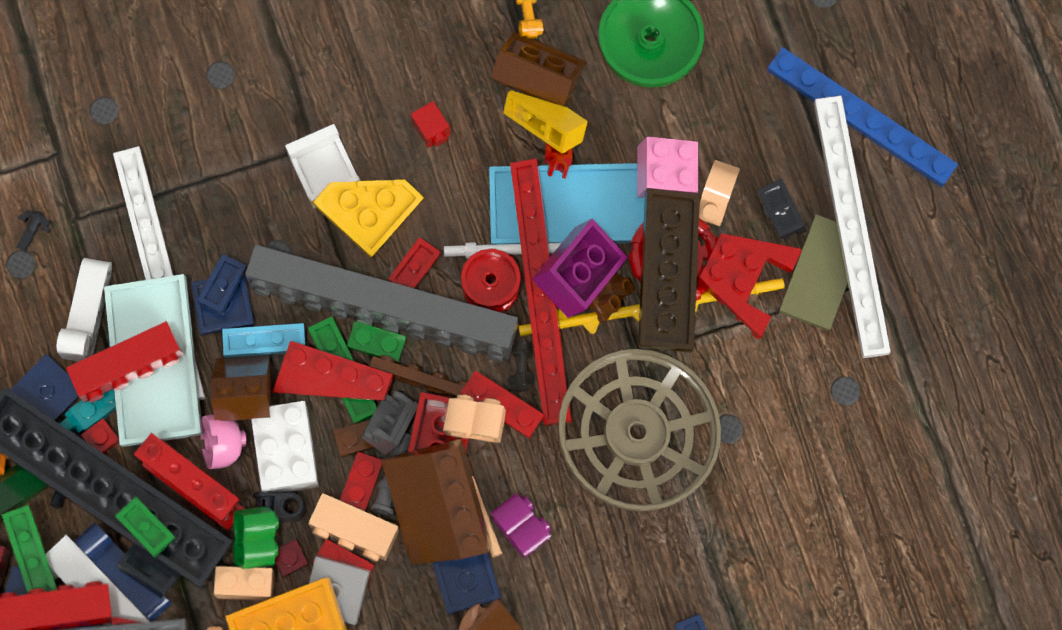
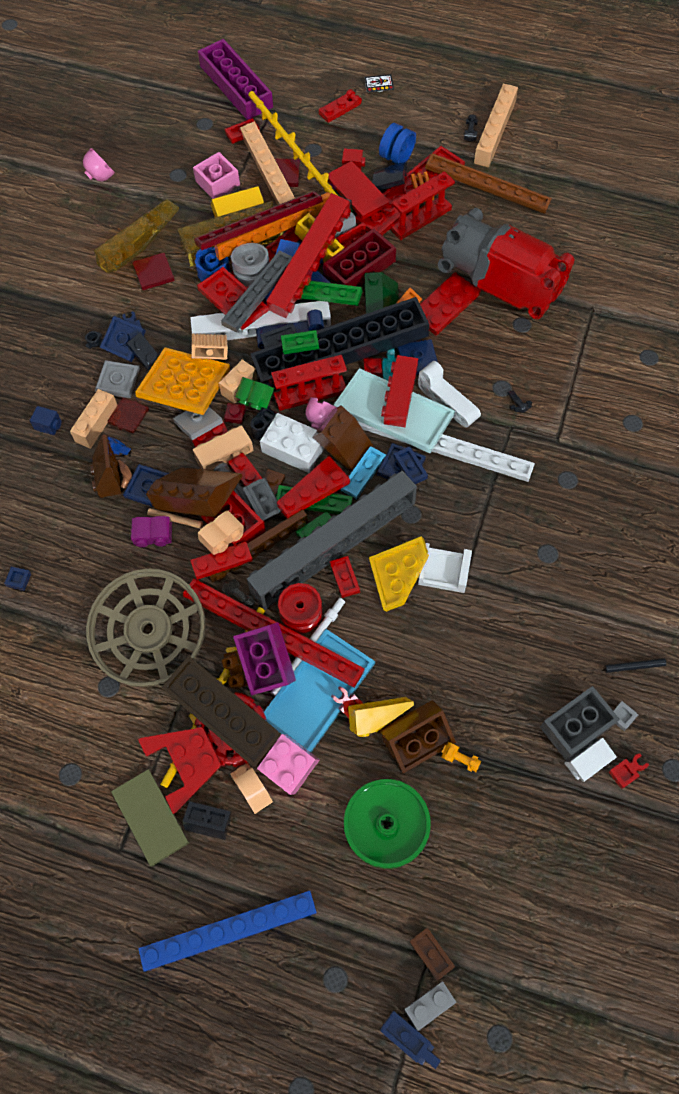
camera: 130 degrees right, 10 degrees down
red brick [410,101,450,148] -> none
white plate [814,96,891,359] -> none

